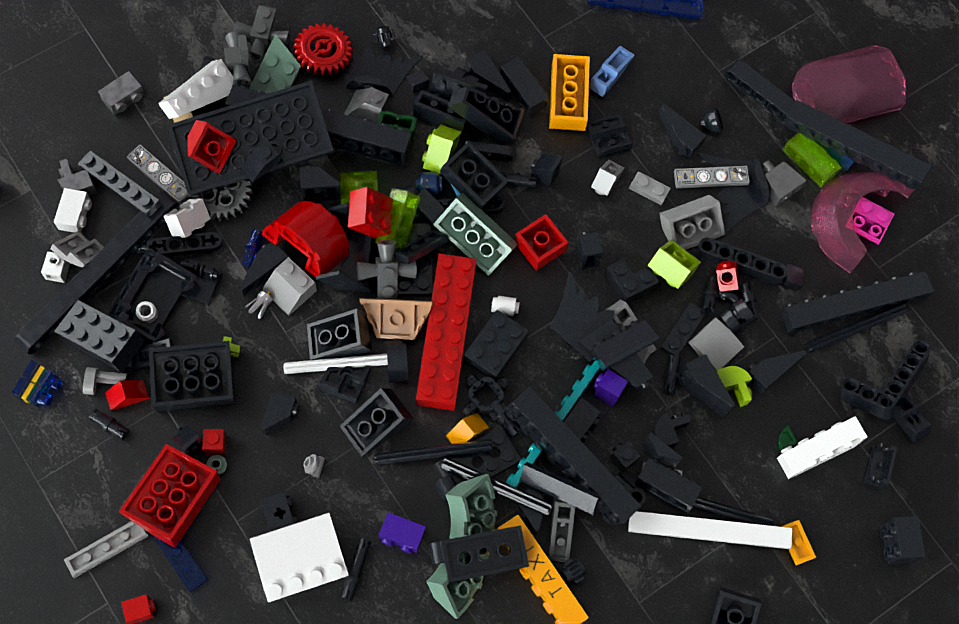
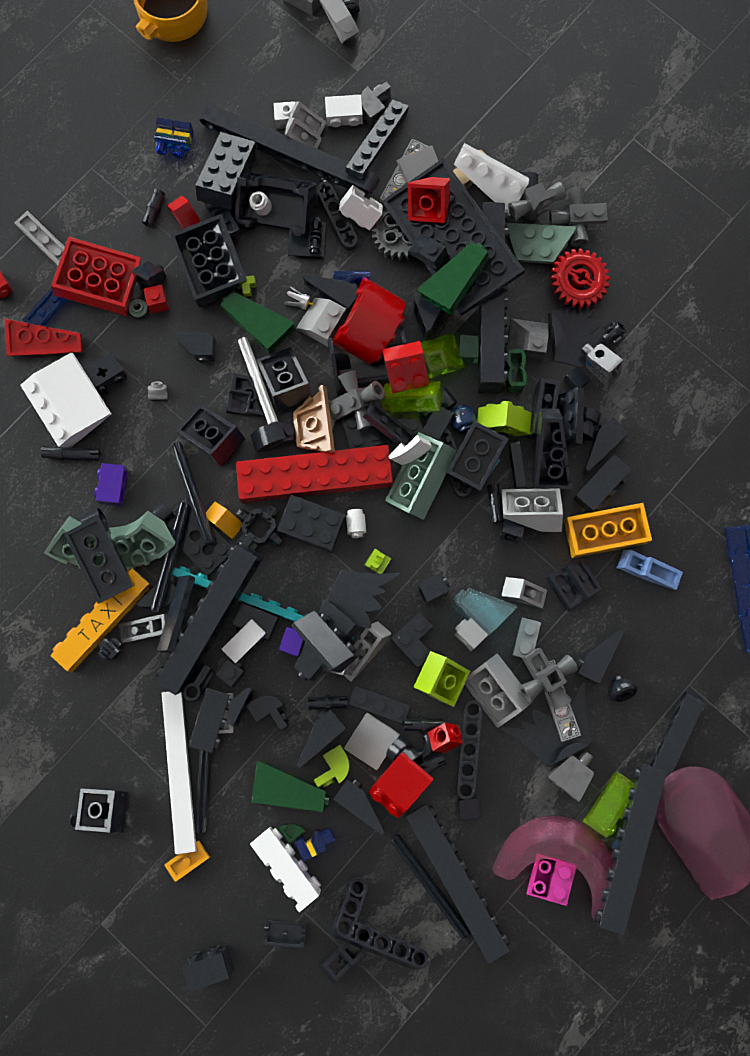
camera: 85 degrees right, 10 degrees up
light grey piece [83,367,127,395] -> none
flat silver brick [98,71,145,115] -> none
red brick [515,214,569,271] -> none
none -> red wing [4,318,83,357]
none -> dark green slope [220,292,296,355]
none -> white slope [222,619,266,663]
none -> dark green slope [251,761,330,812]
none -> clear blue hips [295,828,335,861]
none -> lime tile [365,549,391,574]
none -> red slope [368,752,433,819]
none -> white slope [388,435,432,465]
none -> light grey slope [397,146,438,184]
none -> dark green slope [417,242,489,315]
none -> clear light blue slope [453,588,517,638]
none -> light grey brick [455,618,488,651]
none -> clear green panel [459,335,479,363]
none -> light grey slope [502,489,563,532]
none -> dark grey brick [519,648,578,710]
none -> flat silver torso [581,344,623,387]

